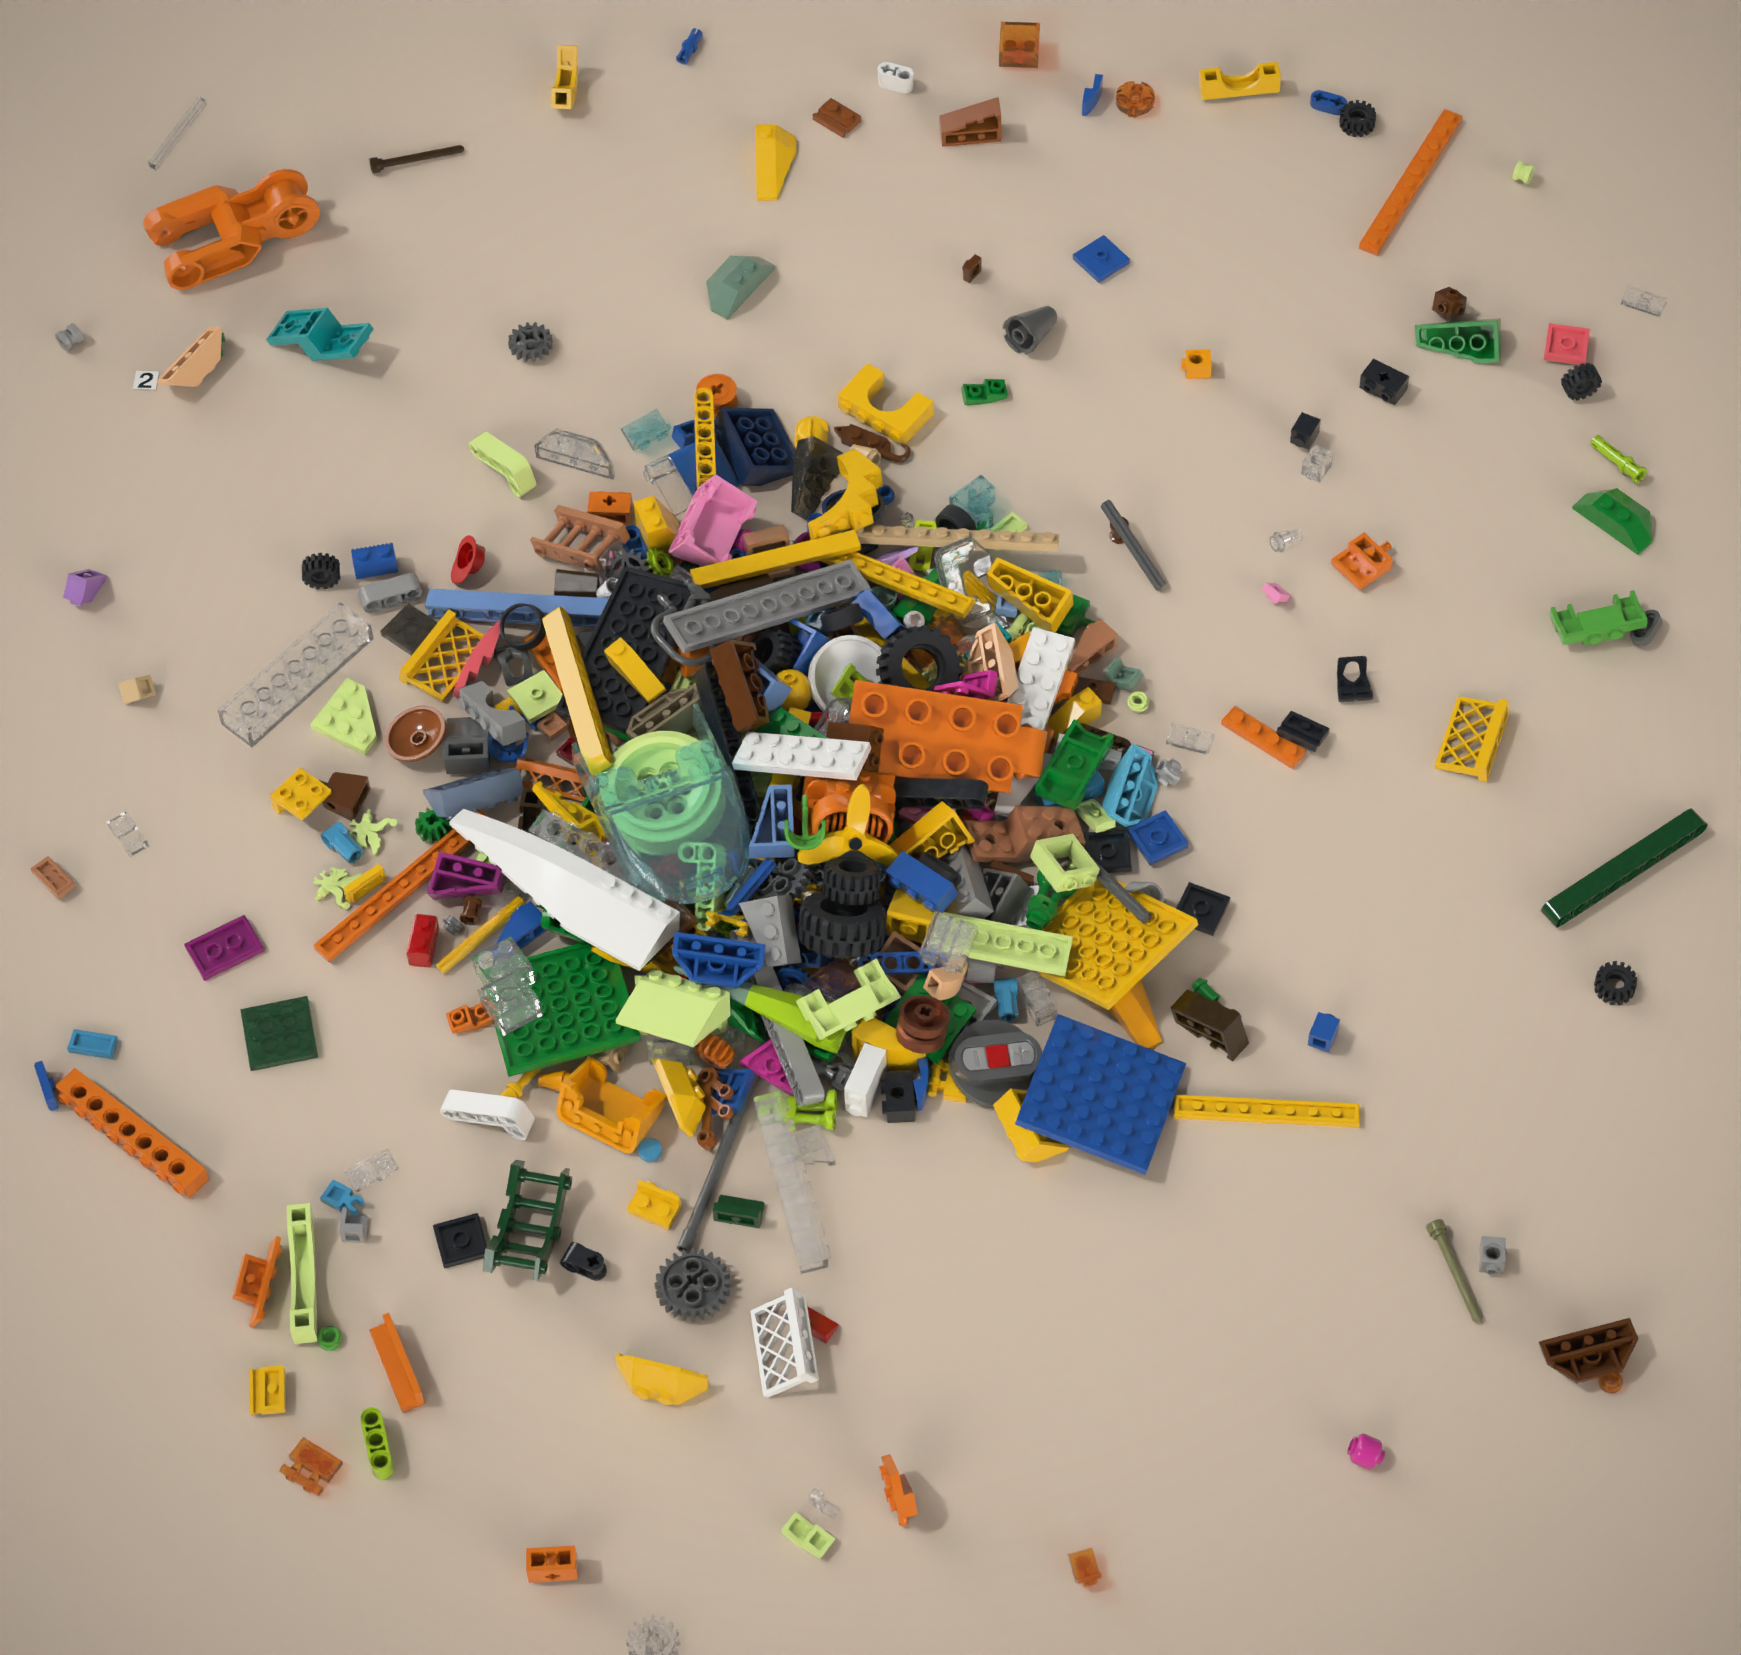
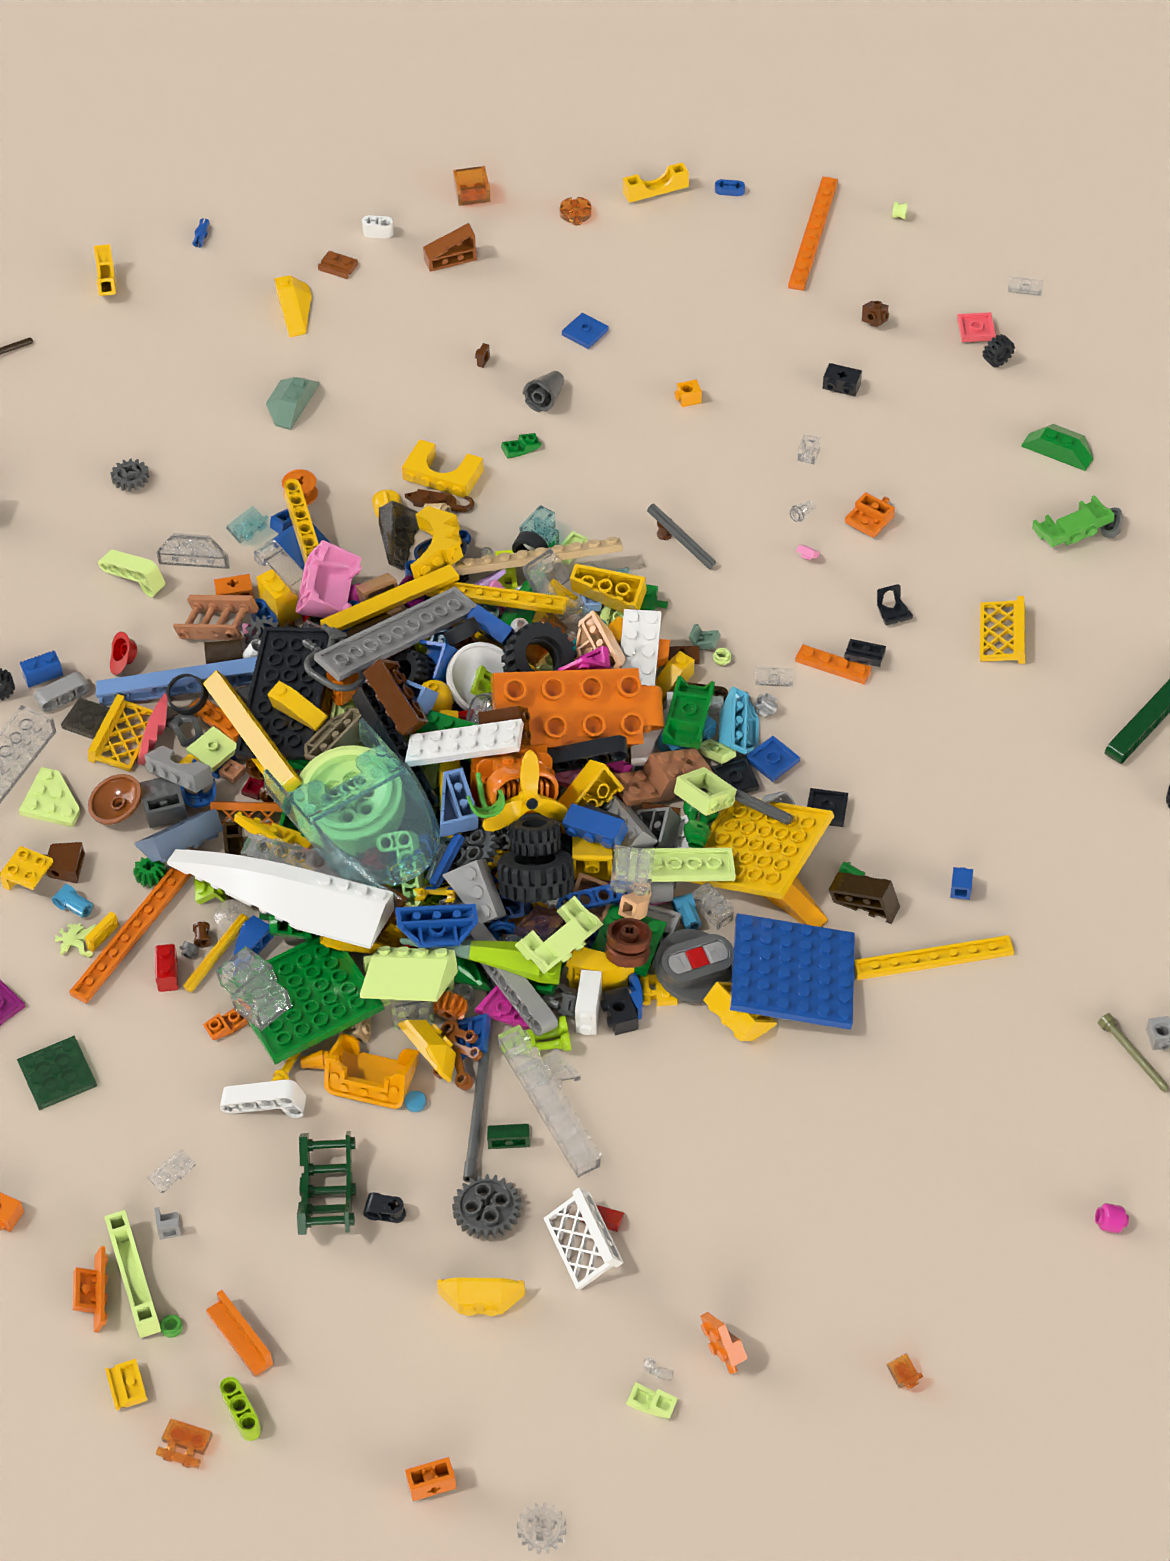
camera: 15 degrees left, 5 degrees down
dark azure plate [320,1180,365,1216] -> none
yellowish green piece [349,809,398,856] -> none
magenta wedge [427,852,507,900] -> none
black tile [433,1213,487,1269] -> none
yellow bracket [627,1180,681,1230] -> none
lime gear [646,547,676,579] -> none
dark blue slope [714,408,804,486] -> none
nougat slope [1068,619,1118,676] -> none
blue slope [1082,74,1103,116] -> none
black brick [1290,412,1321,450] -> none
black tyre [1339,100,1376,137] -> none
green wedge [1415,318,1502,363] -> none
lime pin [1590,435,1647,484] -> none

